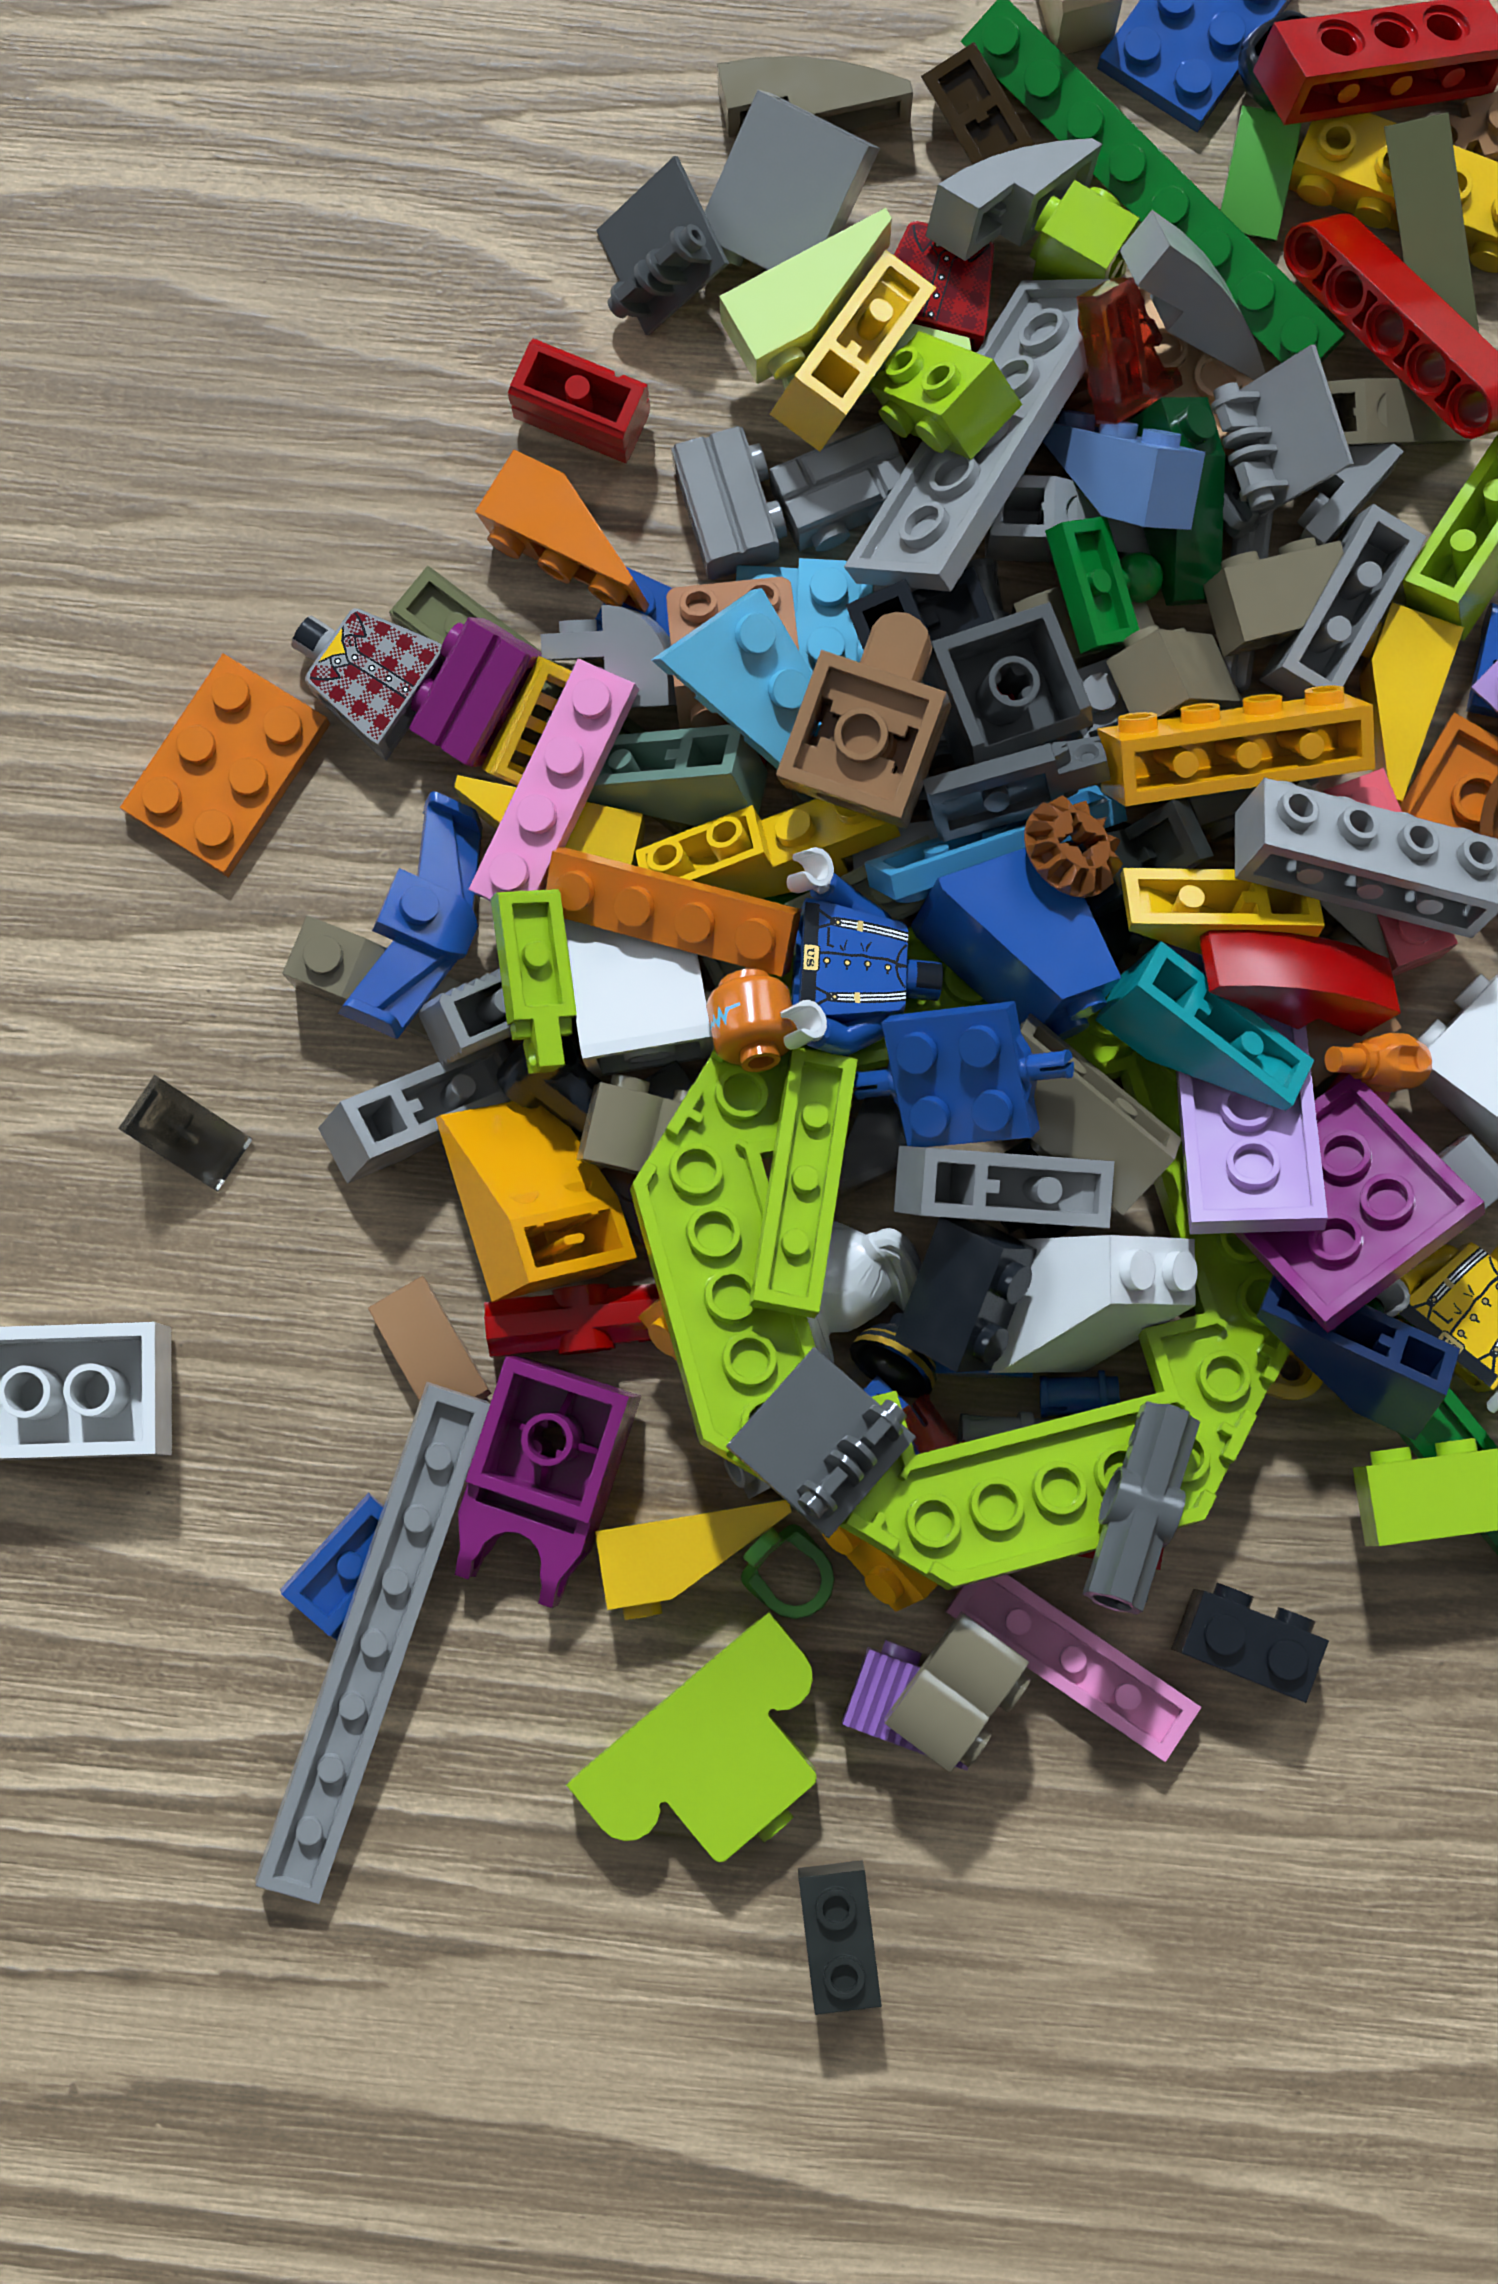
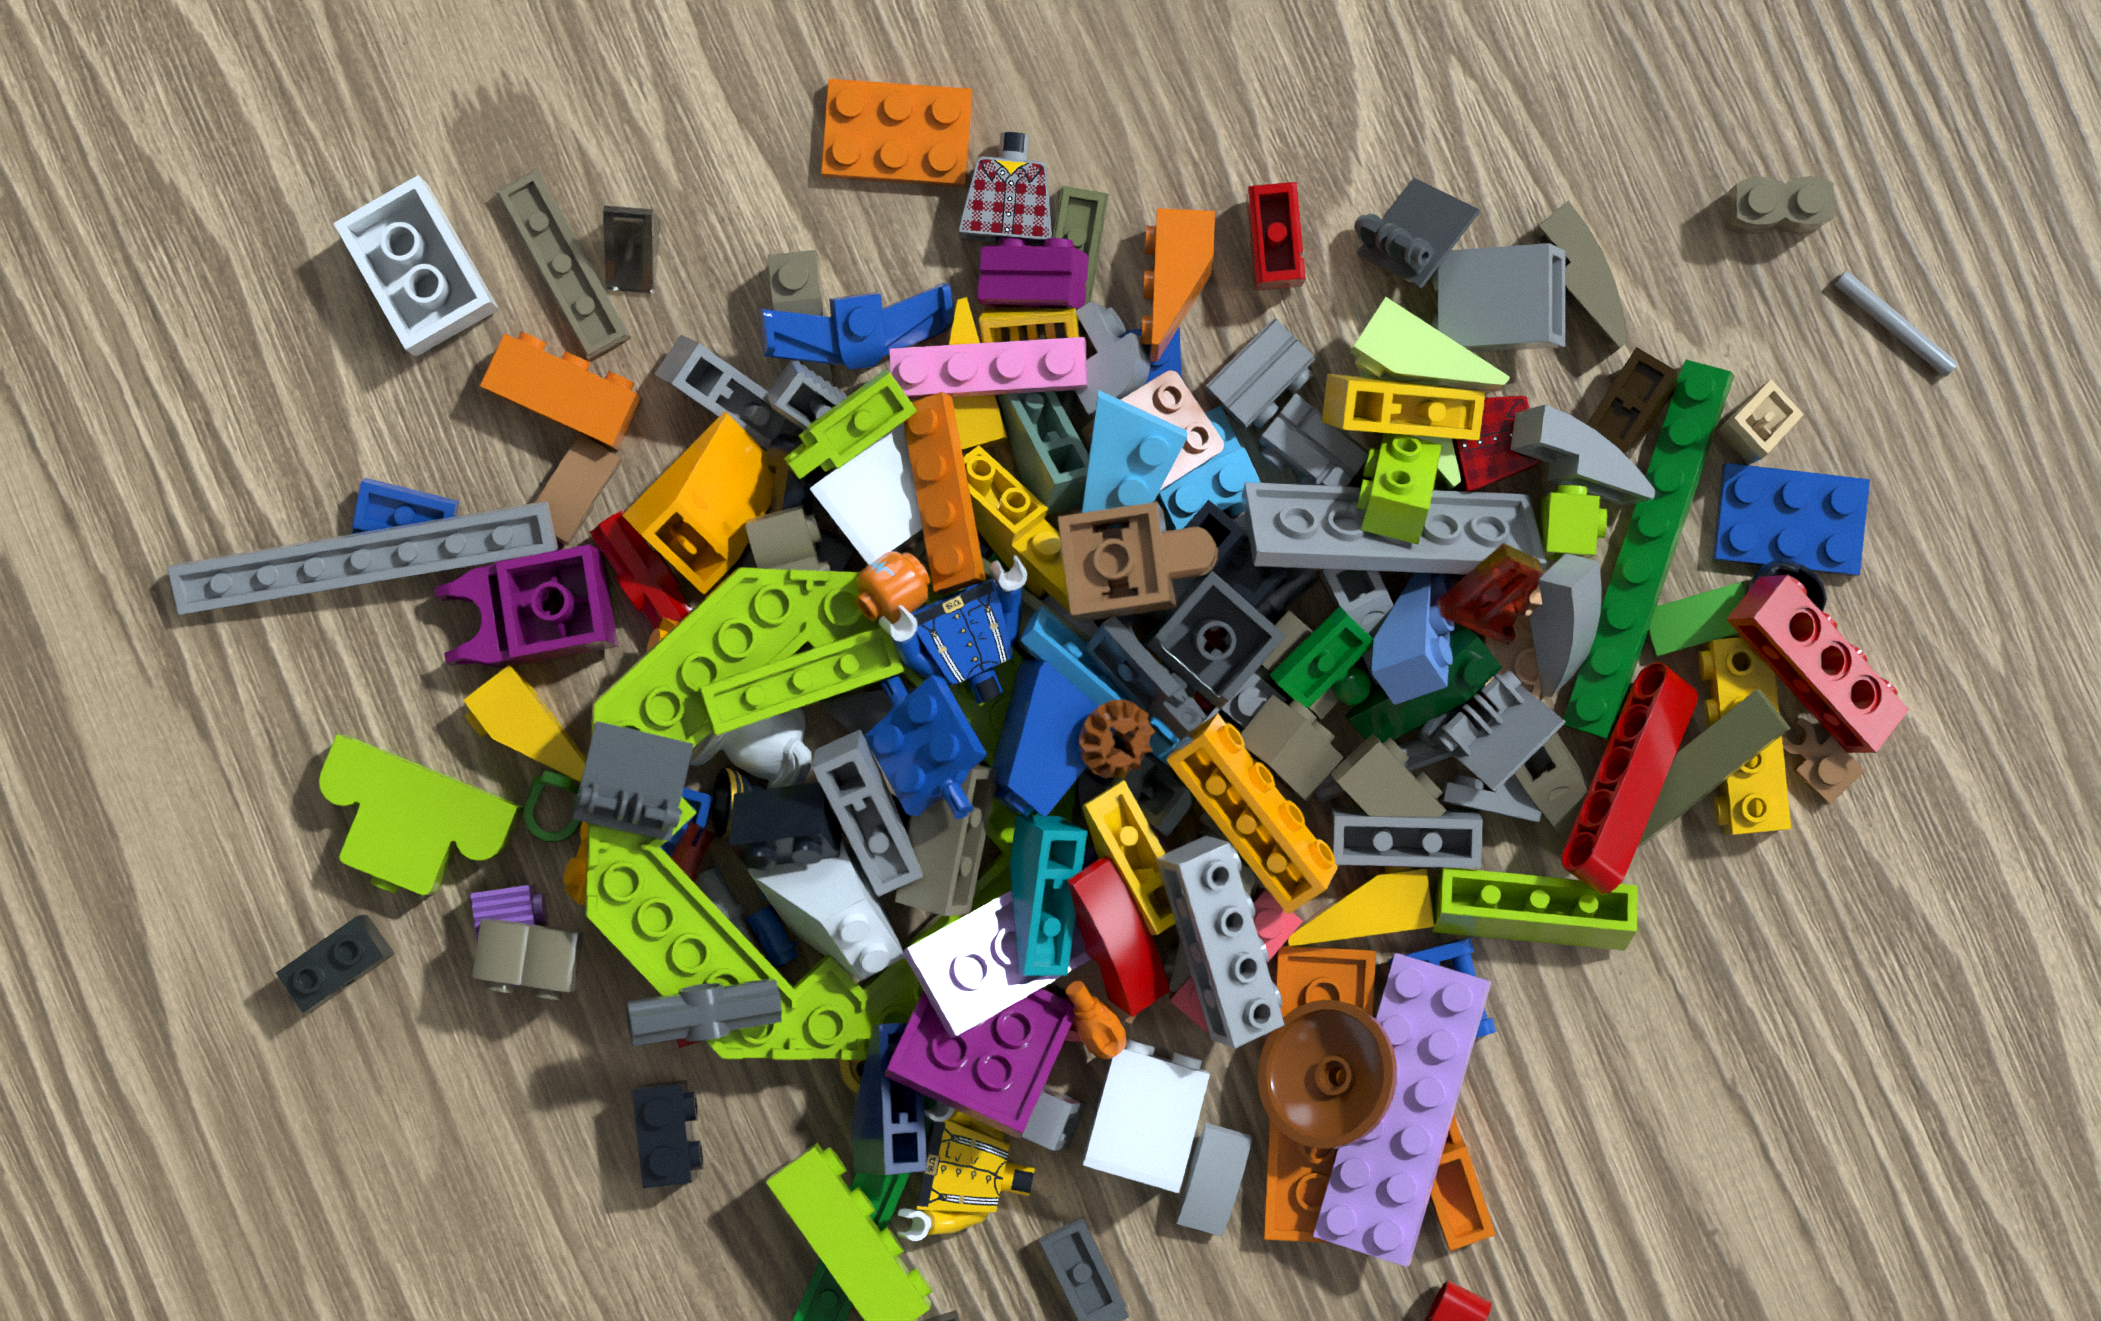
camera: 60 degrees right, 5 degrees up
bright pink plate [945,1575,1201,1762] -> none
none -> orange brick [480,331,642,451]
none -> dark tan tile [495,168,631,361]

